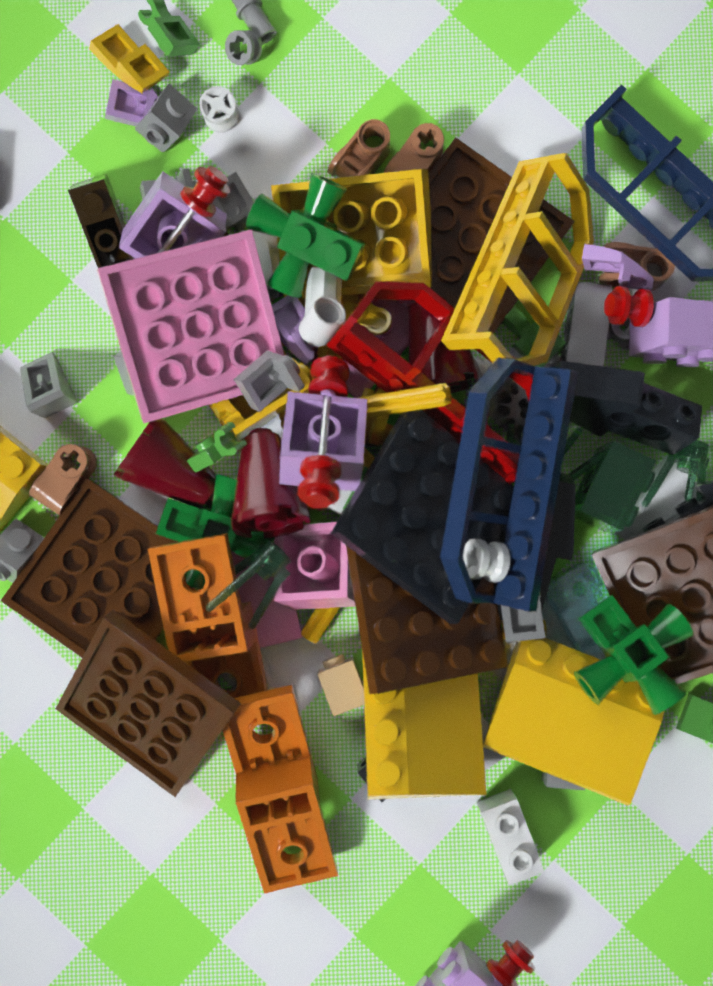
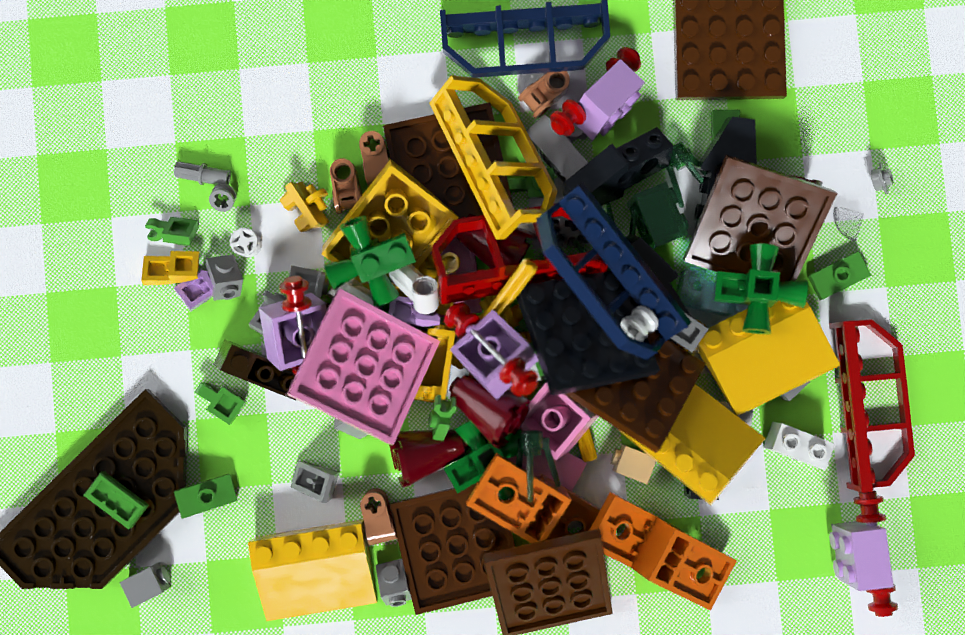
camera: 50 degrees left, 0 degrees up
light grey bracket [234,350,305,412] -> none
lavender slope [582,244,654,291] -> none
none -> bright green plate [195,382,247,425]
none -> yellow hips [279,182,329,232]
none -> red plate [829,319,915,493]

